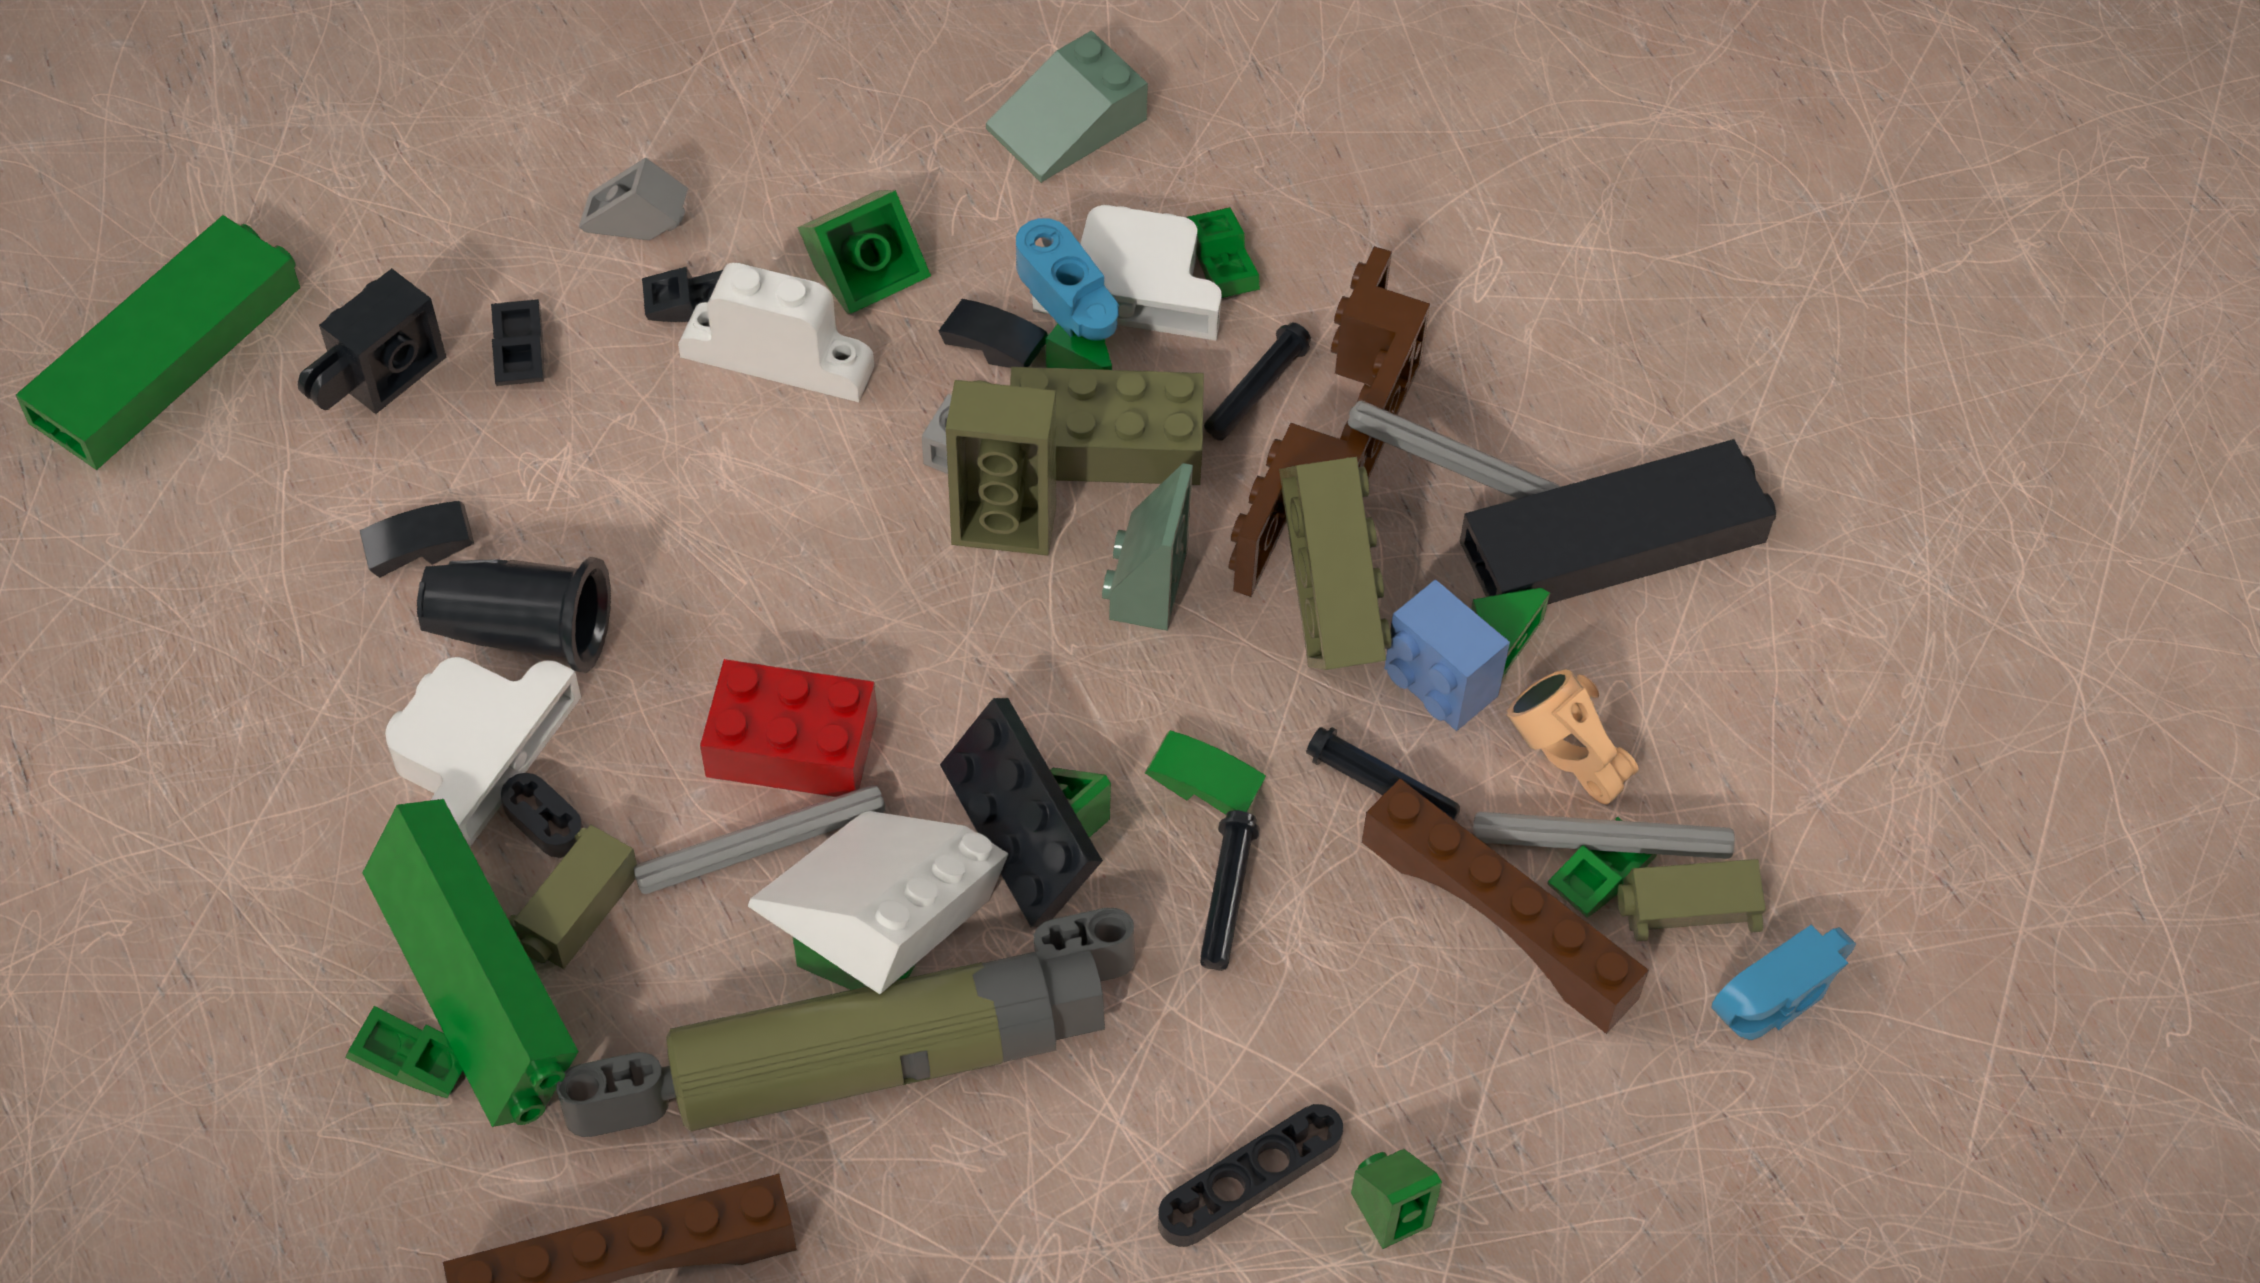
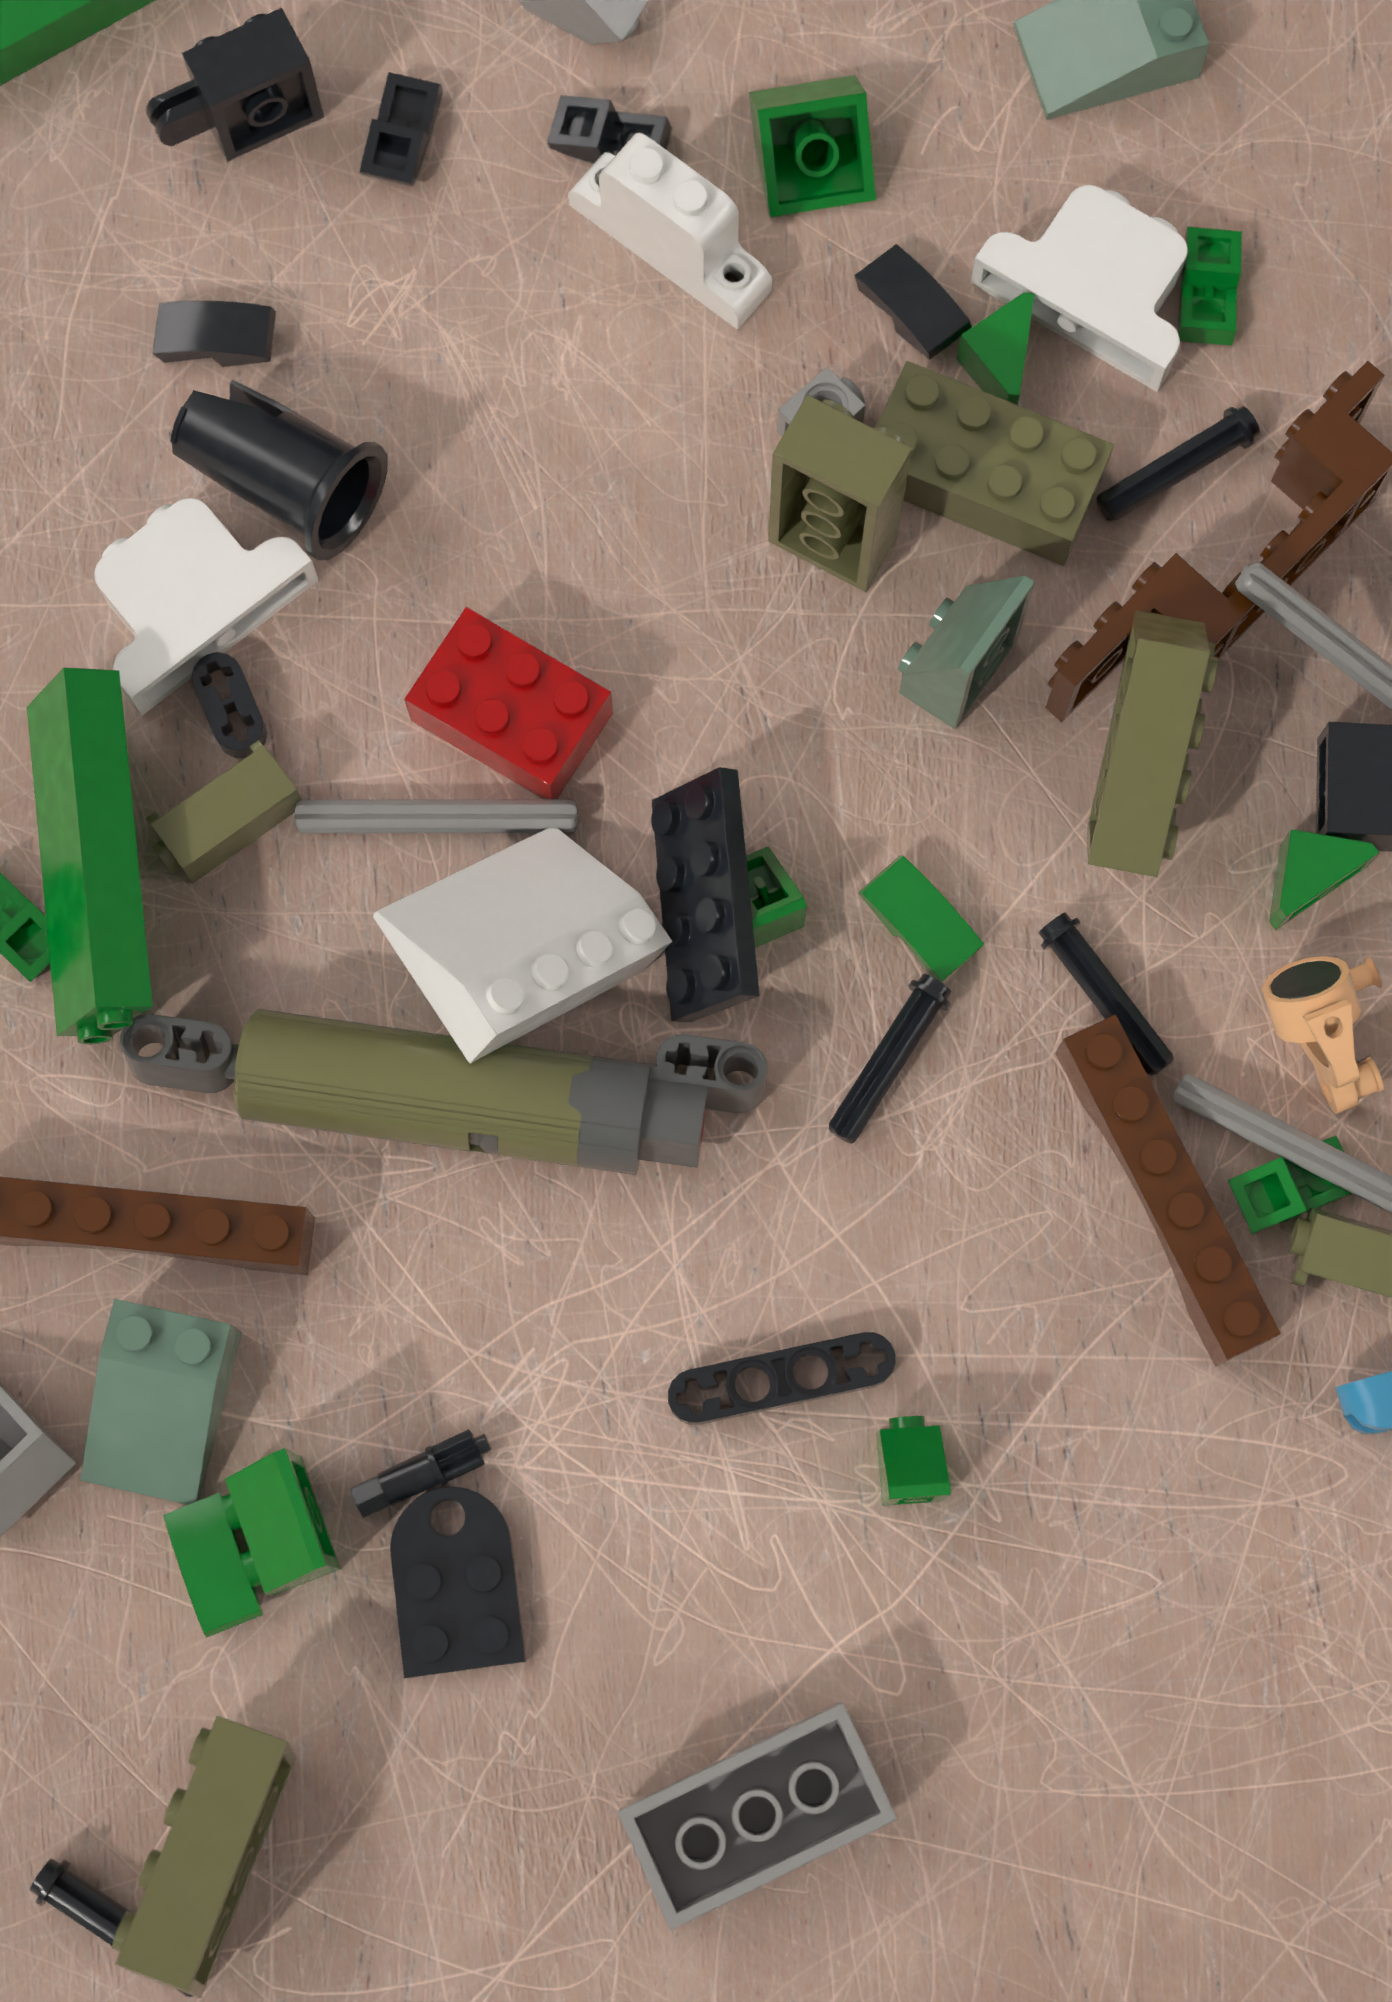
camera: 25 degrees right, 20 degrees up
dark azure piece [1016,218,1119,340] -> none
medium blue brick [1384,579,1510,731] -> none

